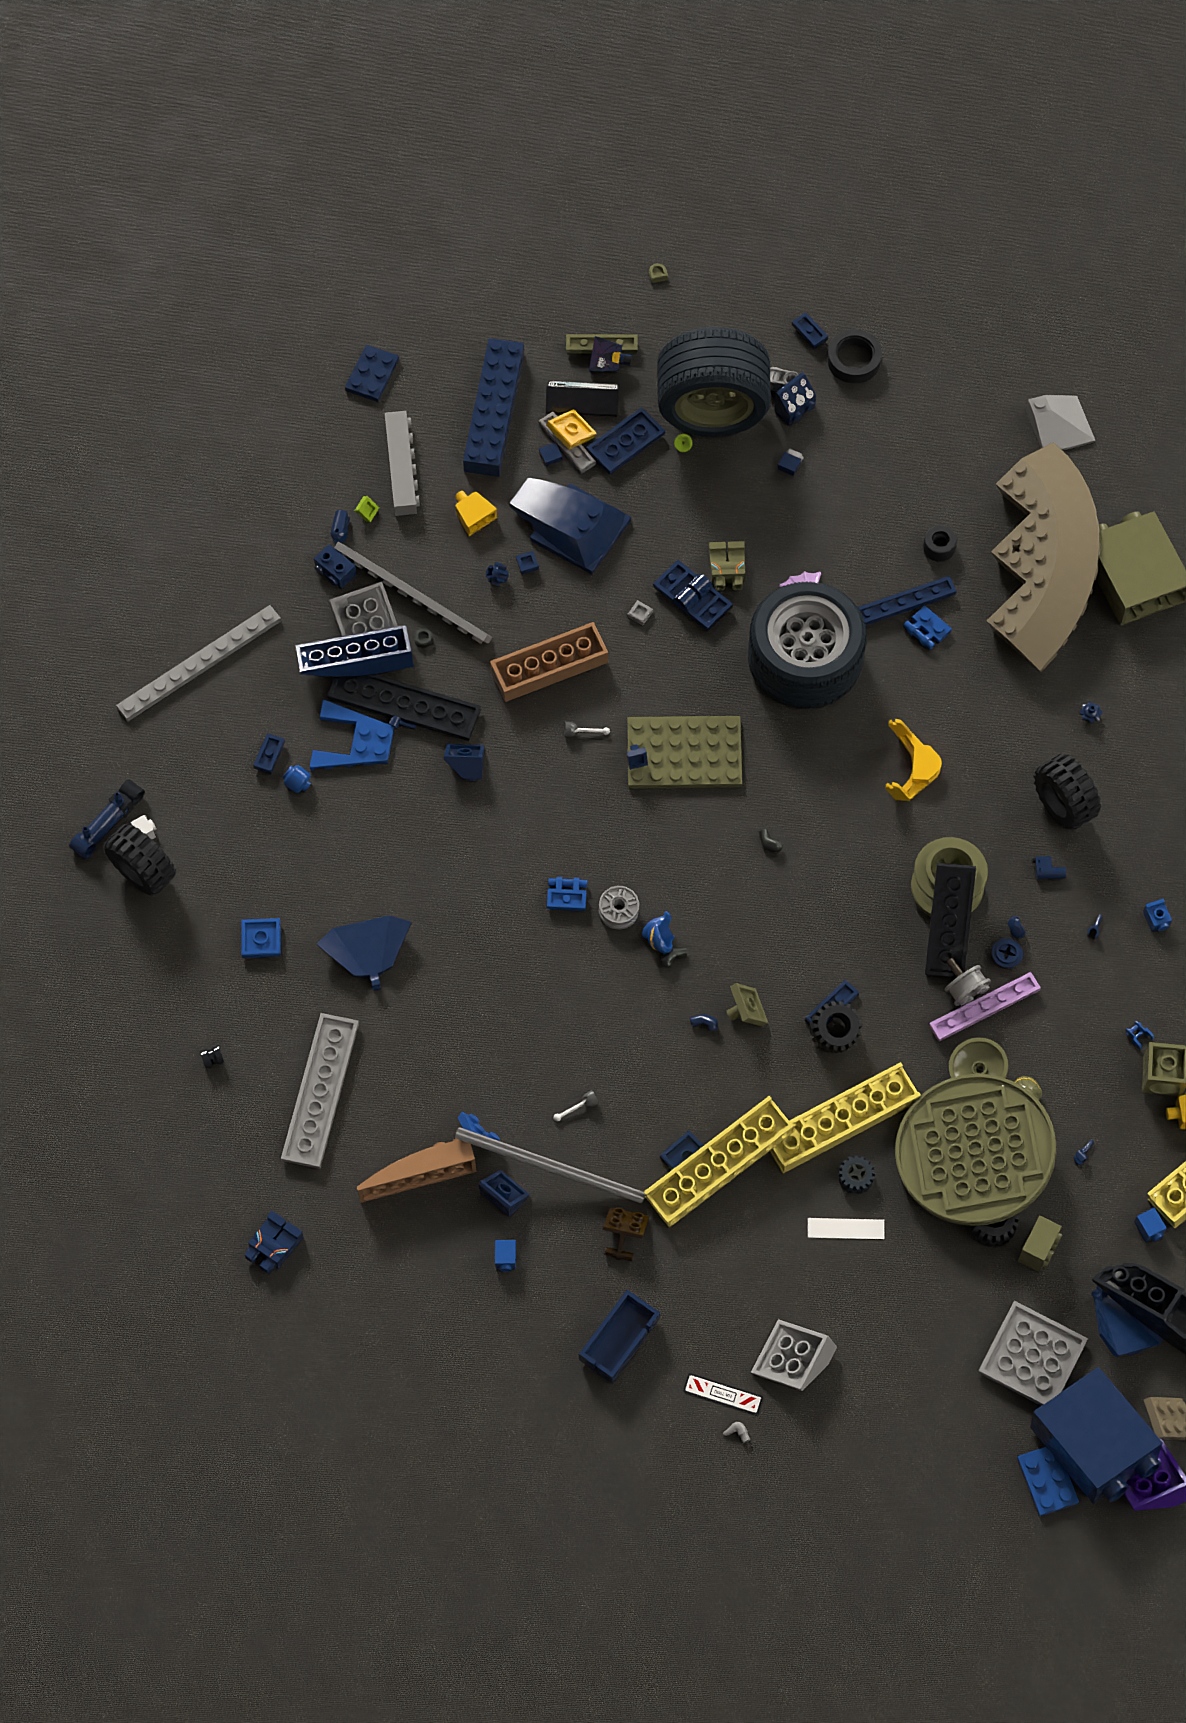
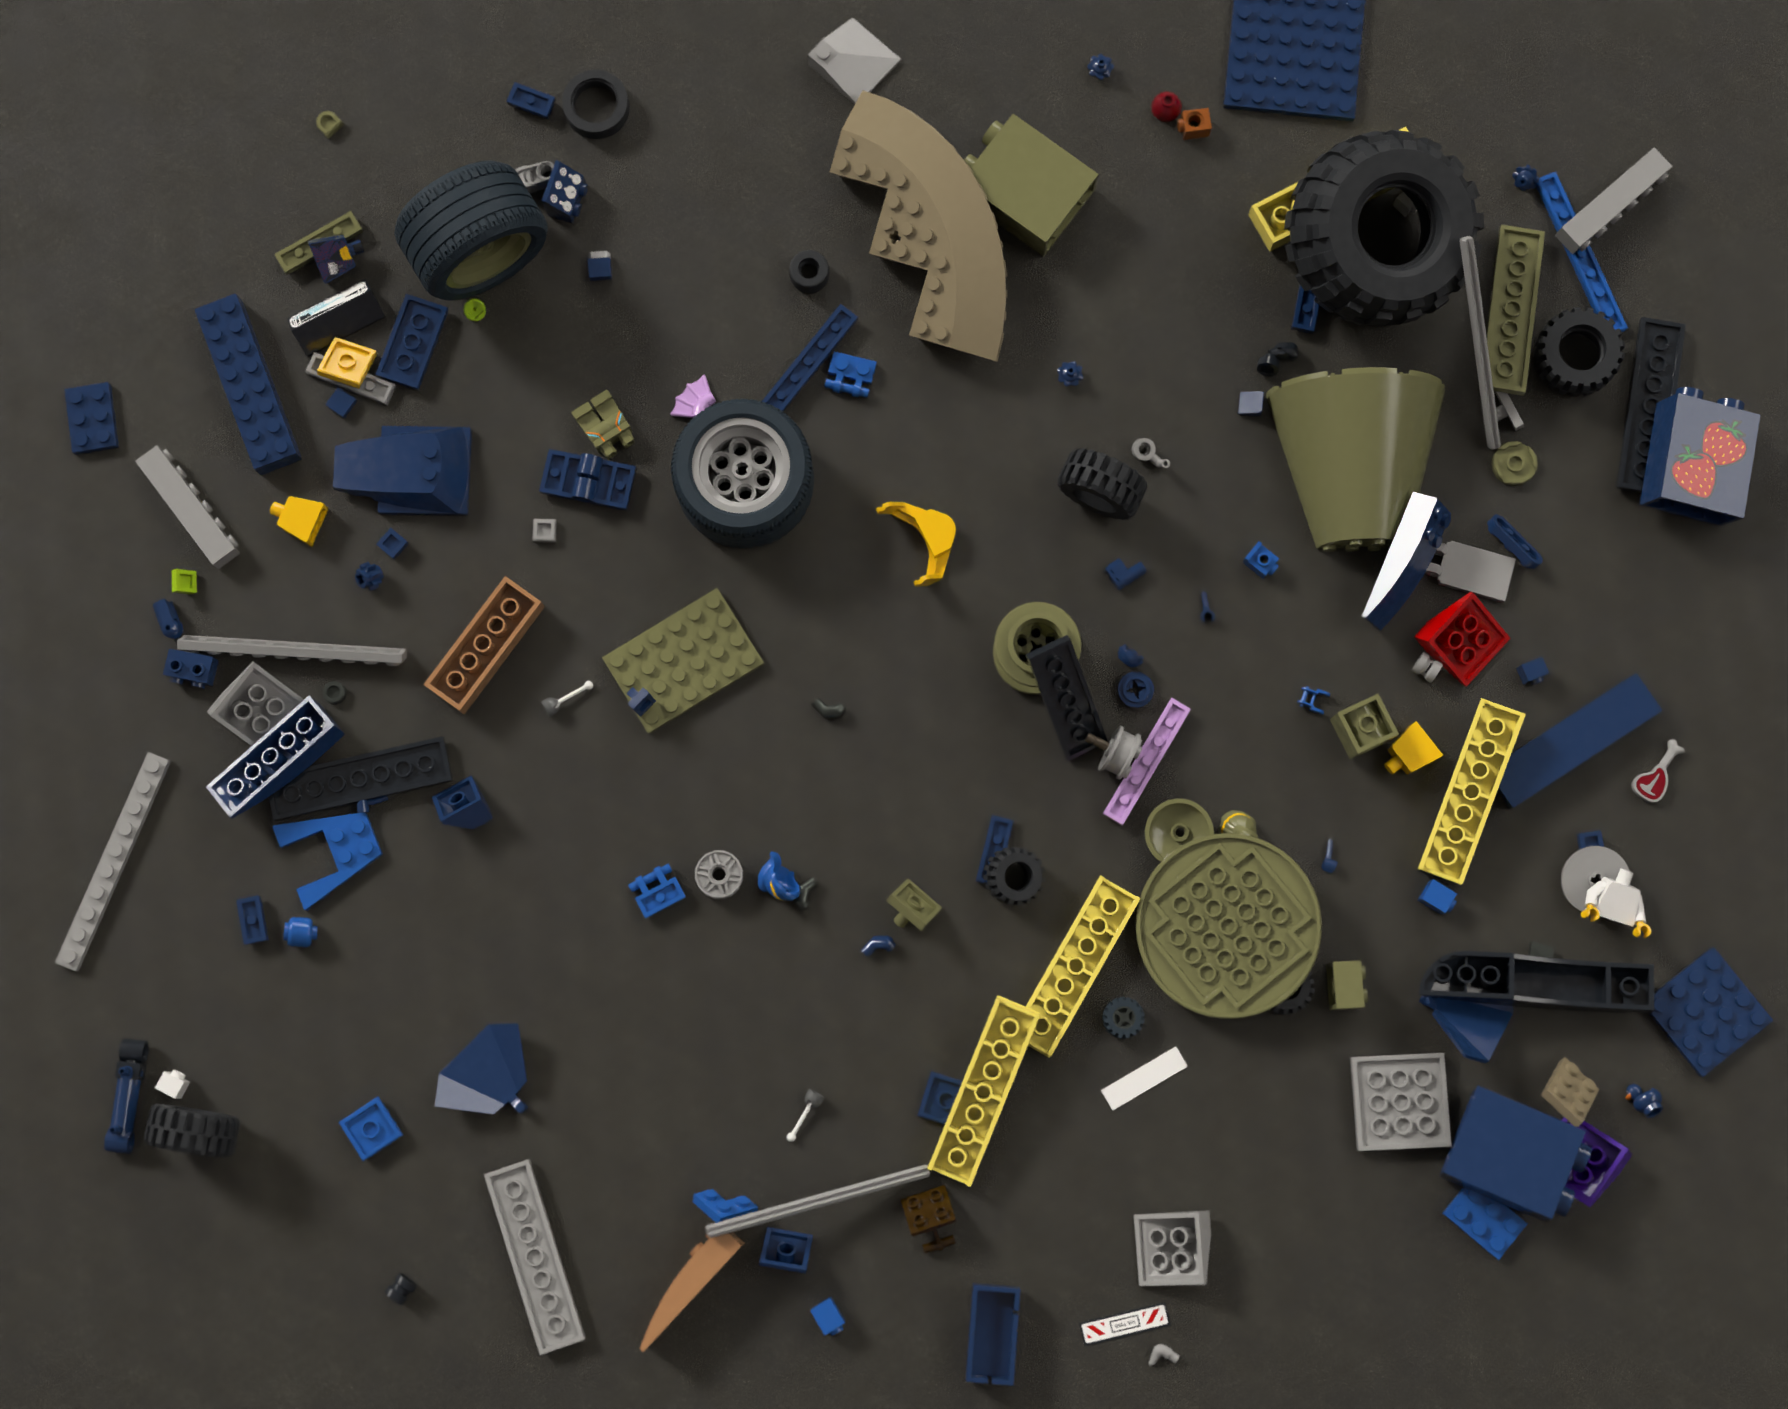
camera: 30 degrees left, 15 degrees up
none -> light grey plate [1132,438,1170,468]

